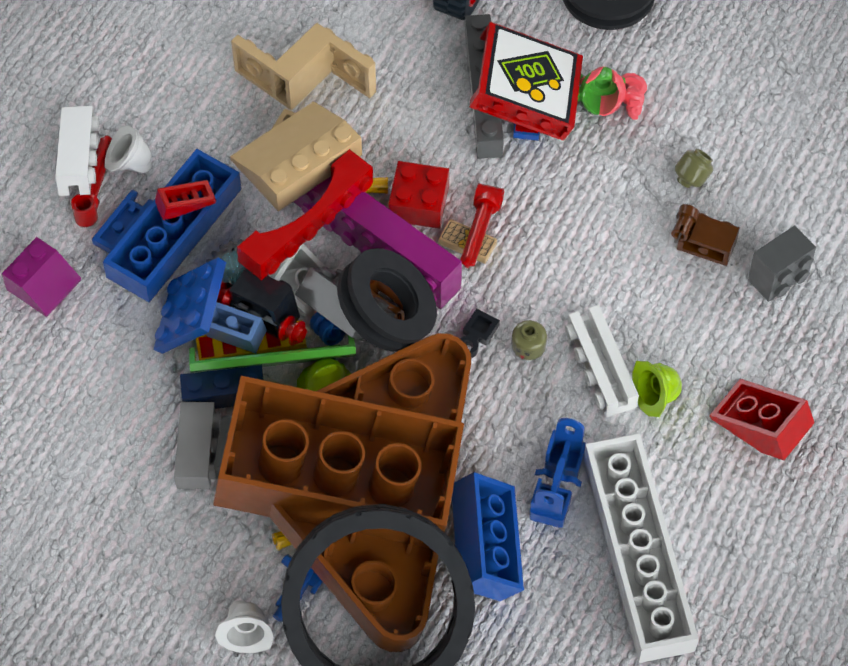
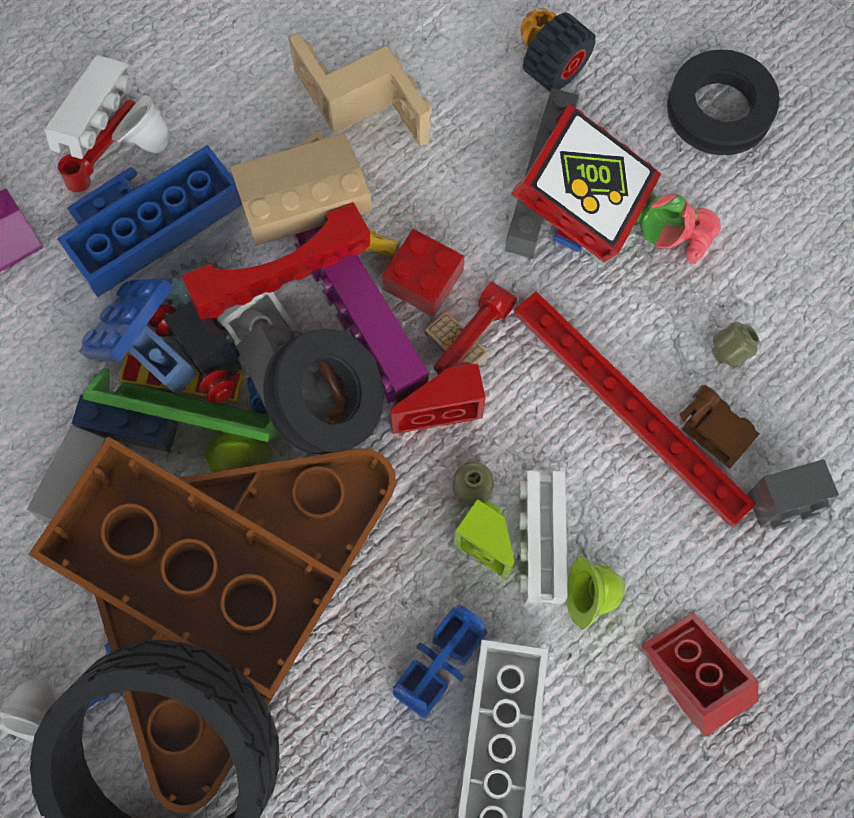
camera: 20 degrees right, 10 degrees up
red slope [155,180,216,220] -> none
blue brick [452,472,524,601] -> none
black plate [460,308,500,358] -> none
none -> red slope [390,362,486,434]
none -> lime slope [454,499,515,580]
none -> red plate [514,291,756,528]

